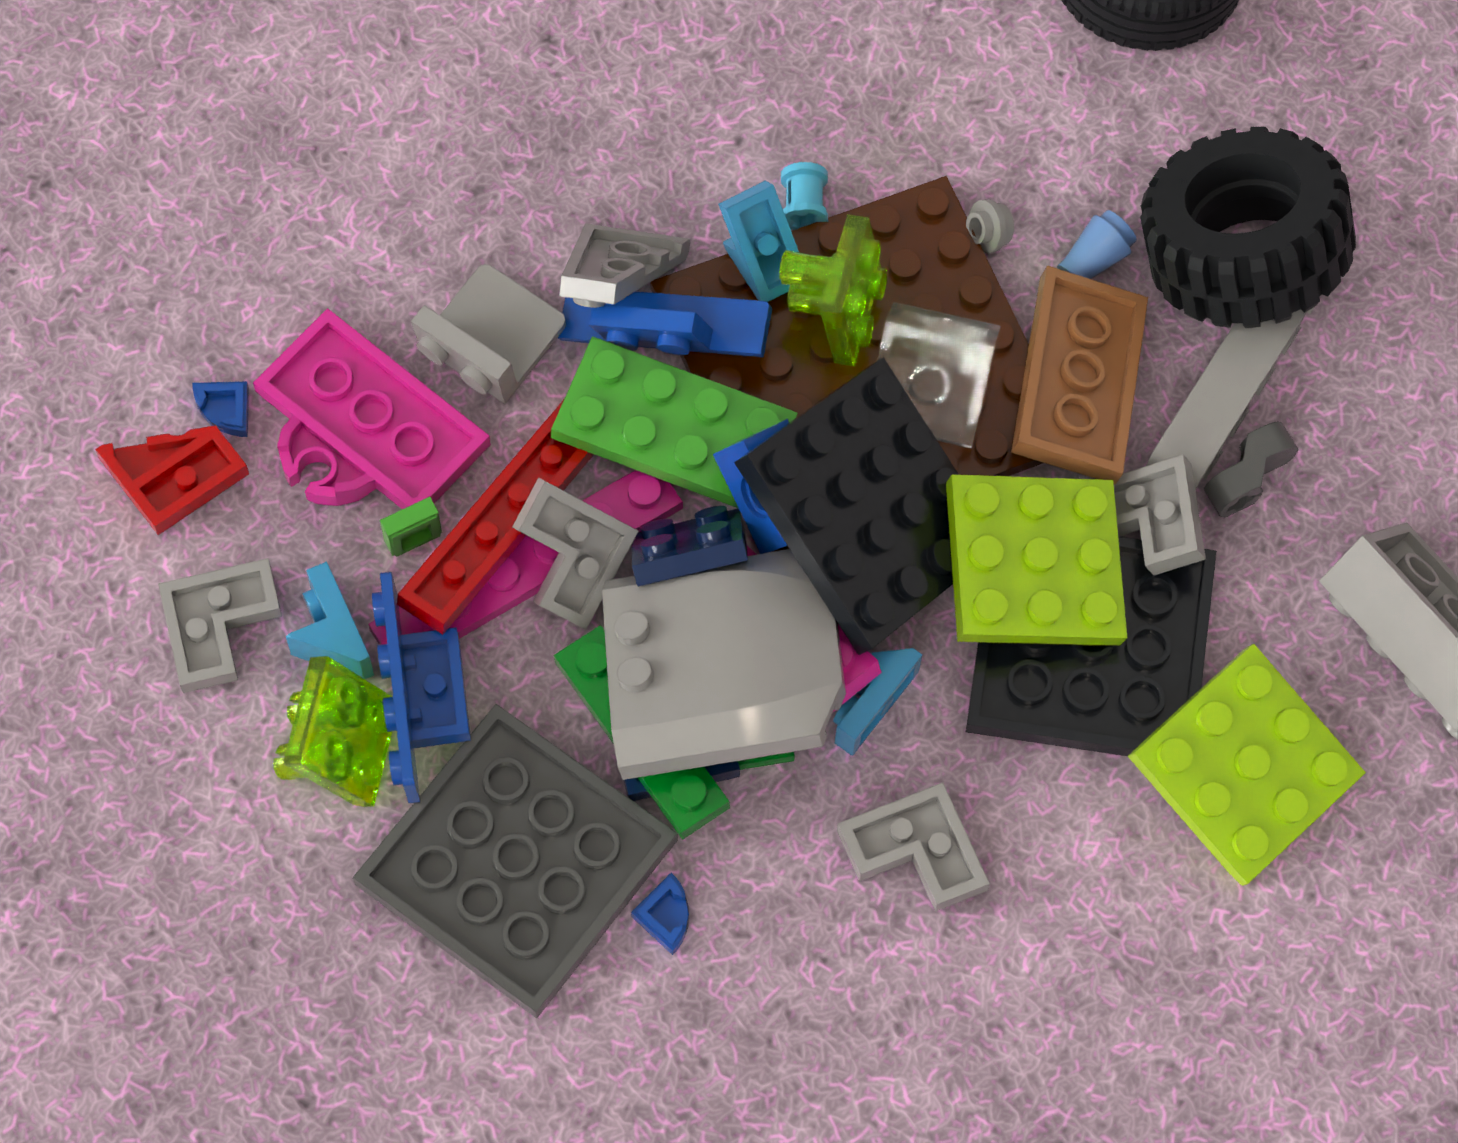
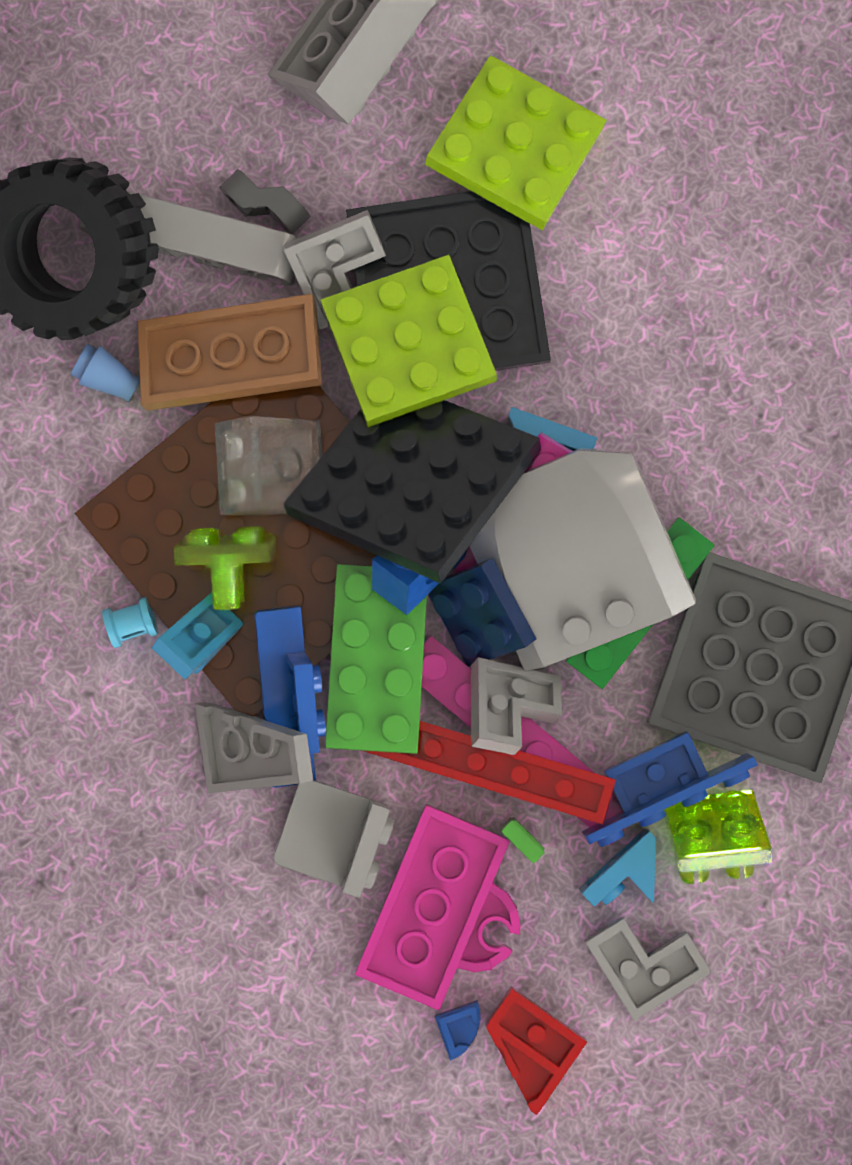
camera: 105 degrees left, 20 degrees up
blue tile [631,872,689,955] -> none
light grey plate [837,782,990,912] -> none
light grey plate [966,199,1014,253] -> none

